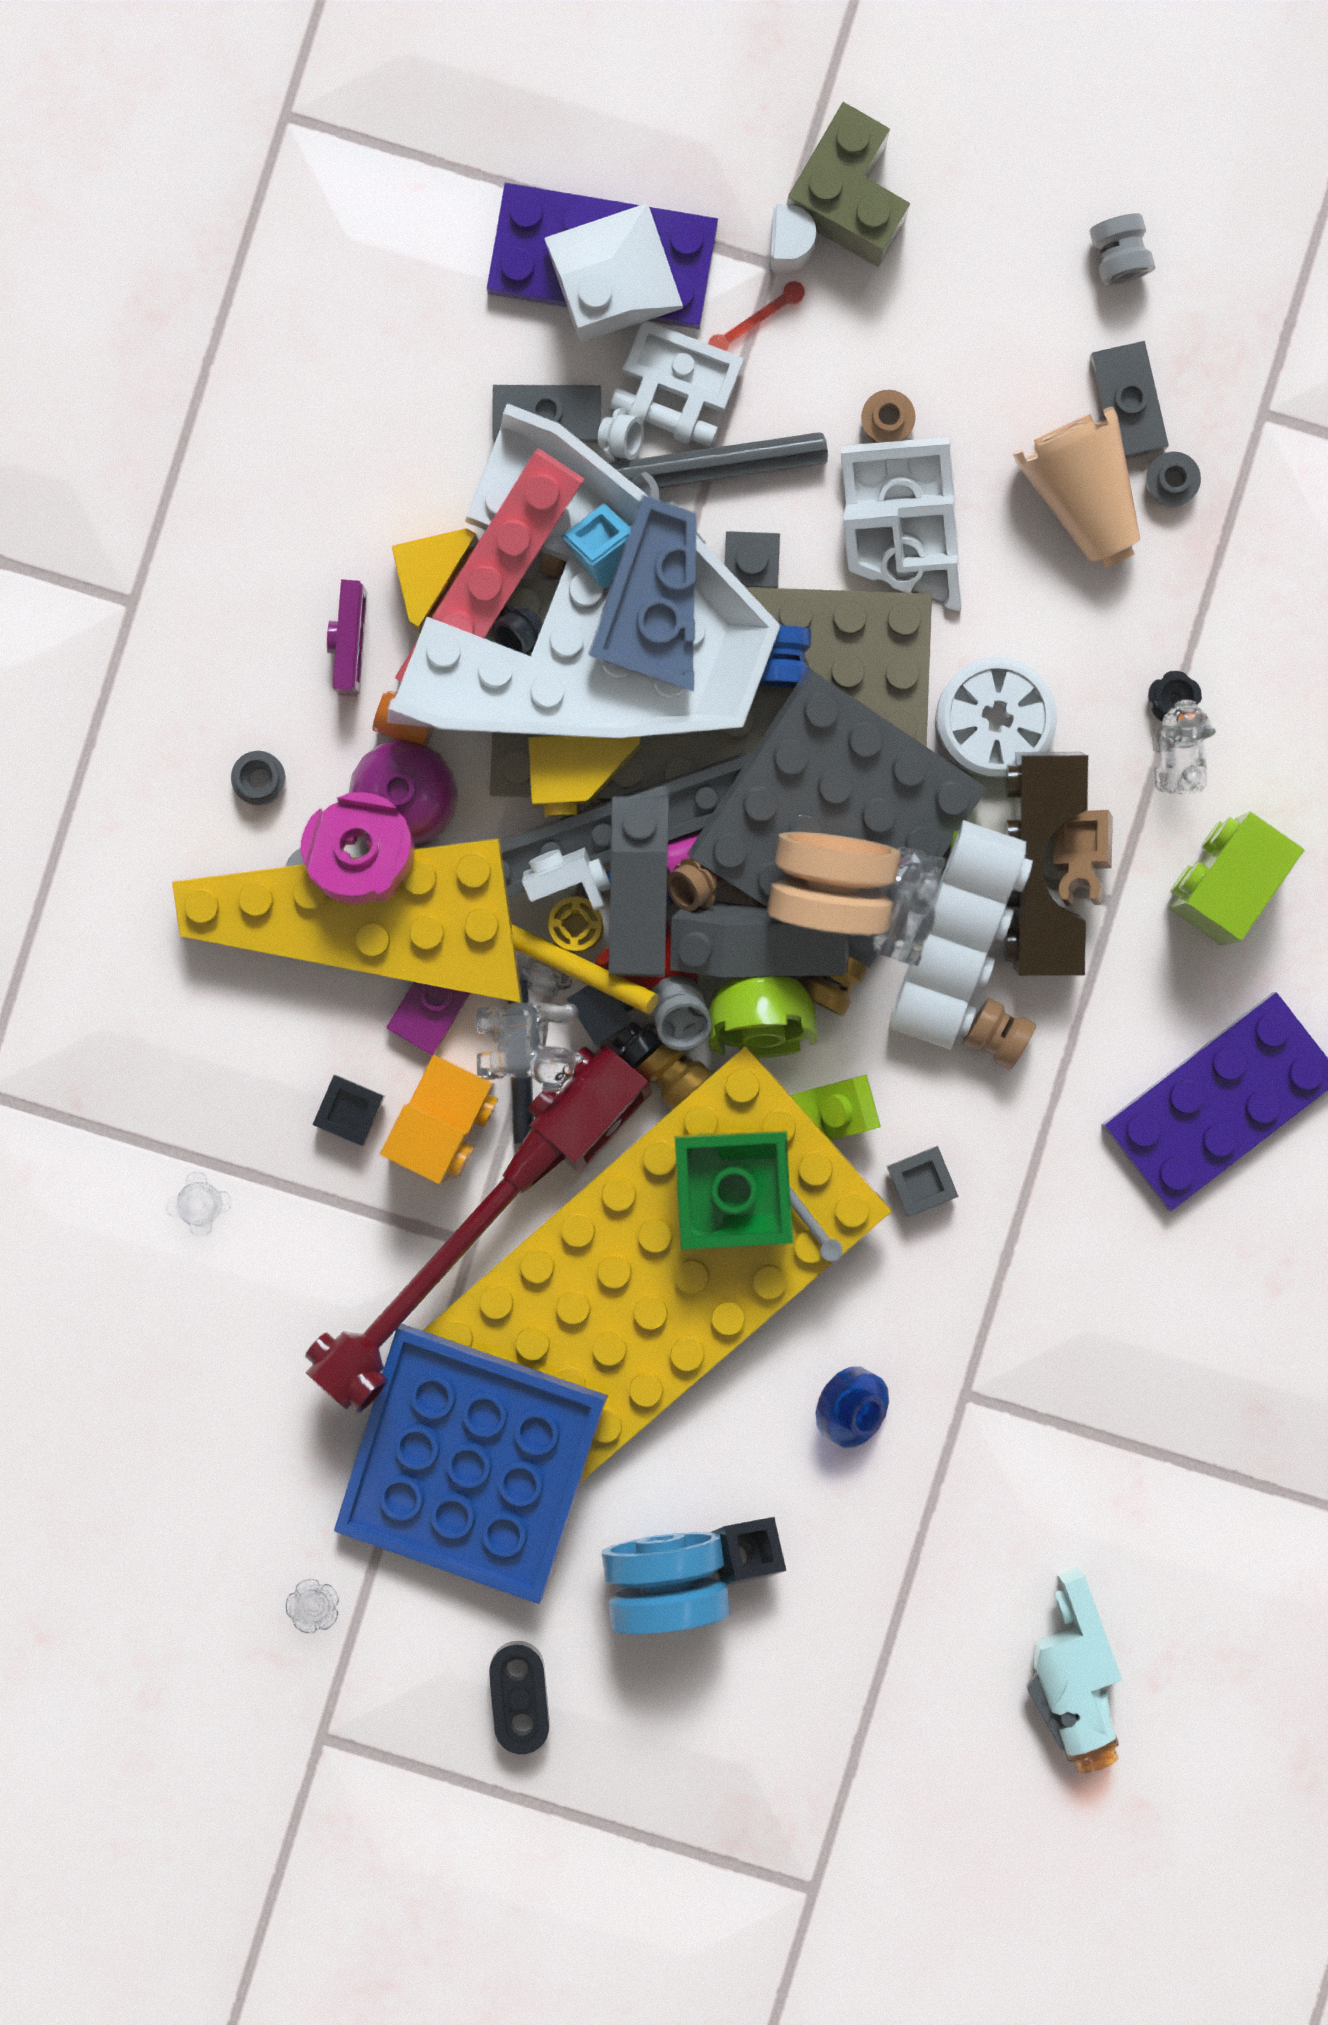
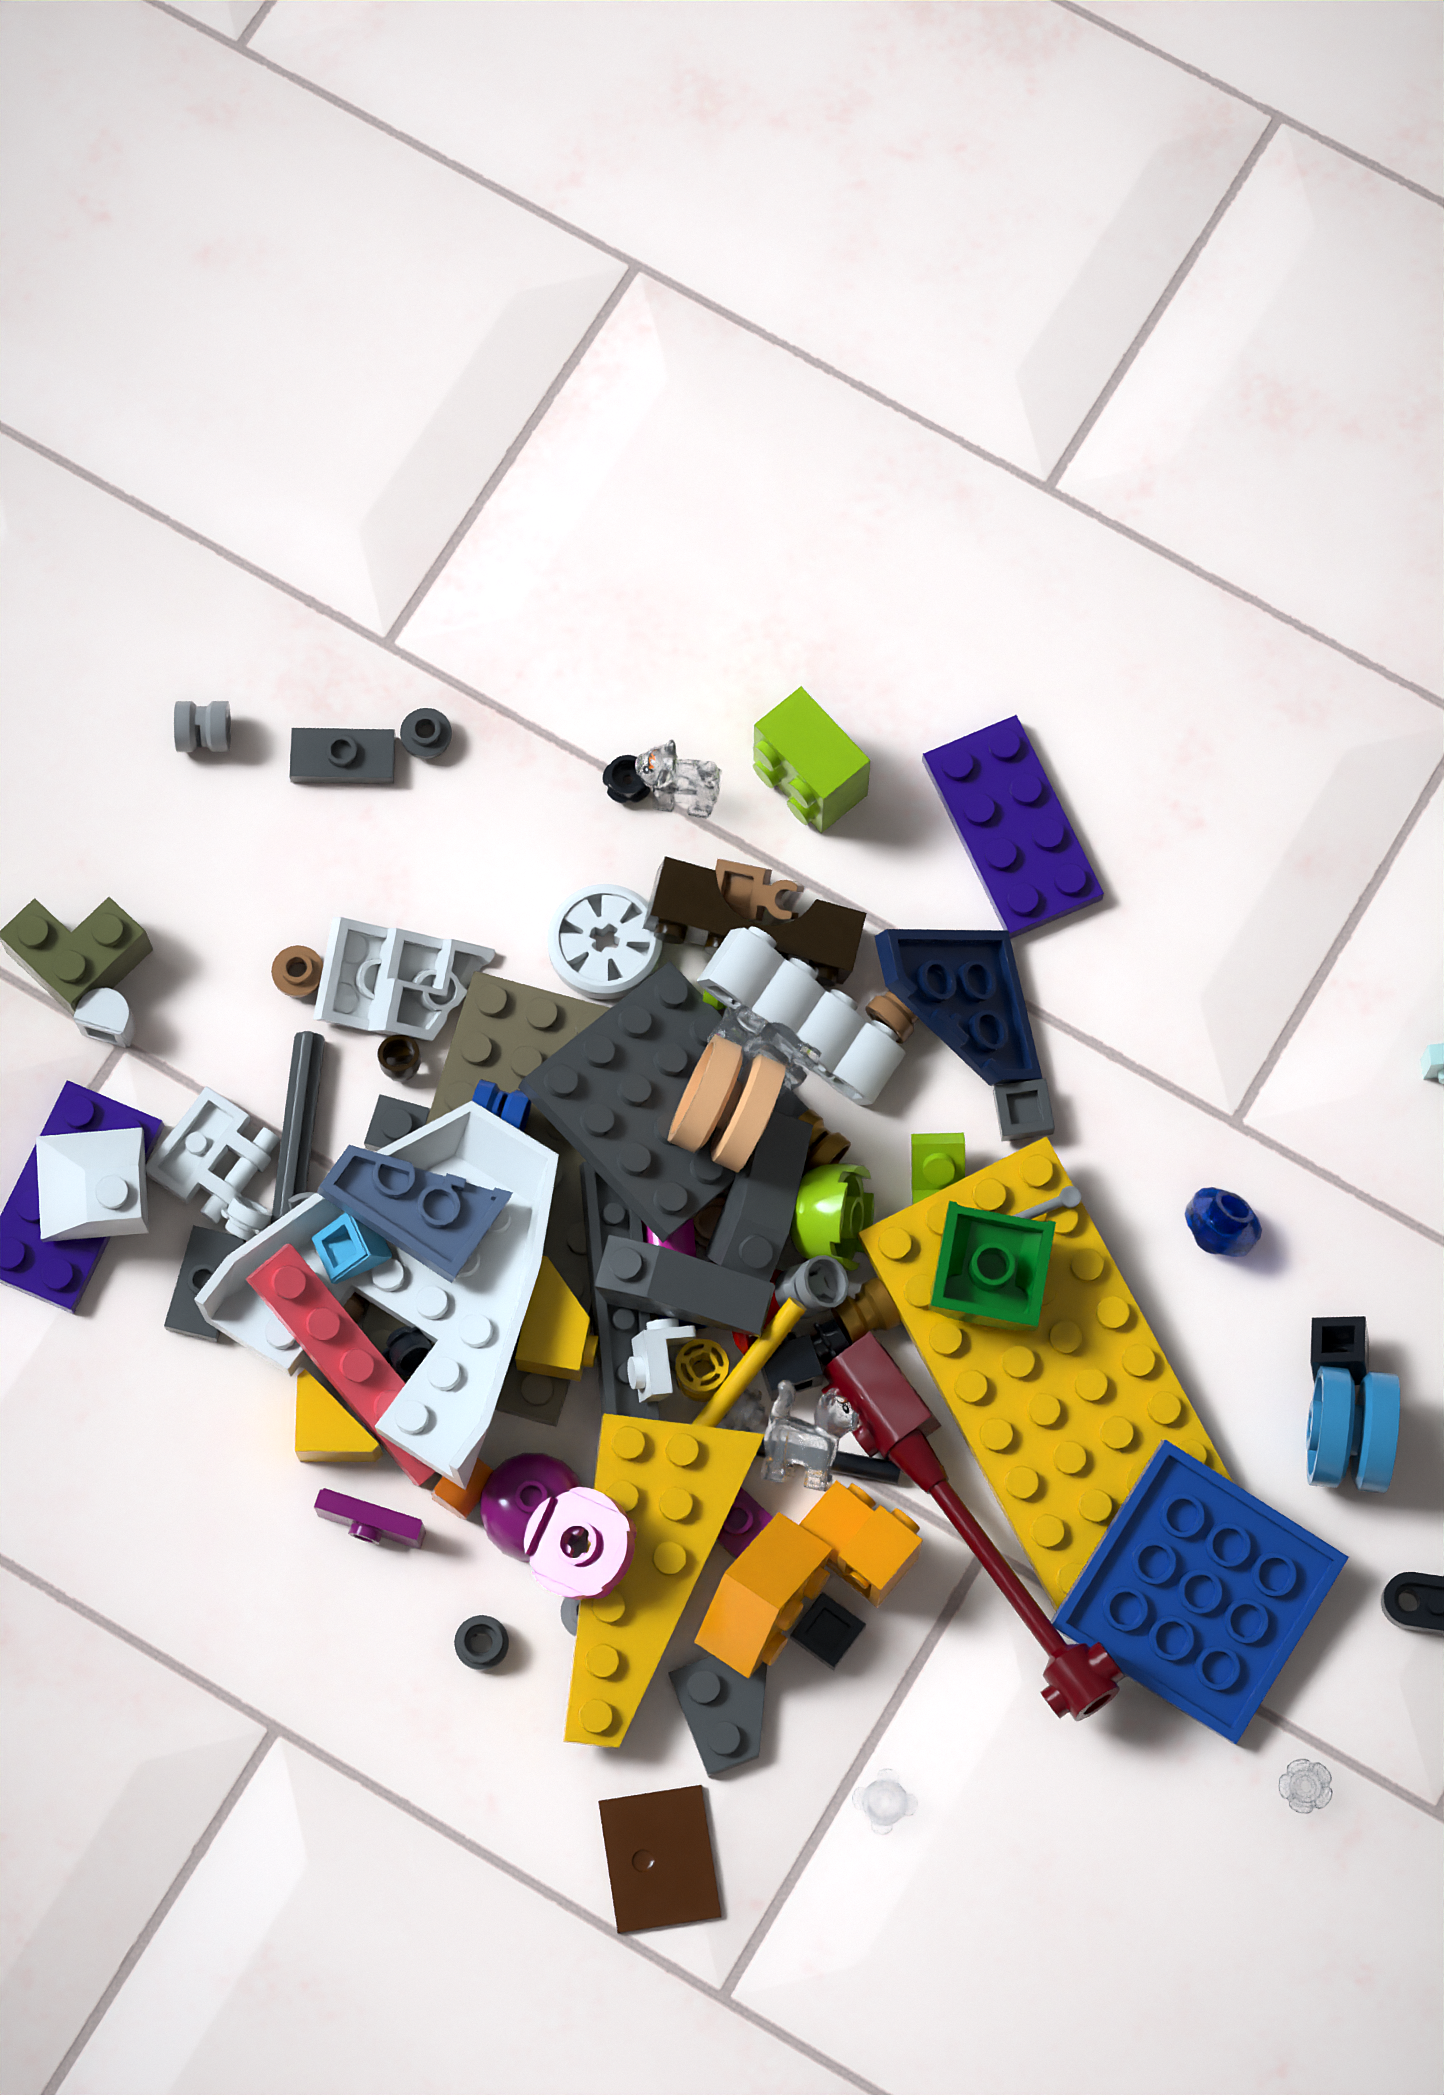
camera: 75 degrees left, 15 degrees down
medium nougat plate [667,858,717,911] -> none
clear red hinge [708,281,805,351] -> none
light nougat cone [1012,407,1140,567] -> none
none -> dark brown hinge [377,1035,421,1081]
none -> reddish brown piece [598,1785,722,1934]
none -> dark grey wing [668,1655,767,1777]
none -> light orange brick [694,1512,833,1678]
none -> dark blue plate [874,929,1043,1086]

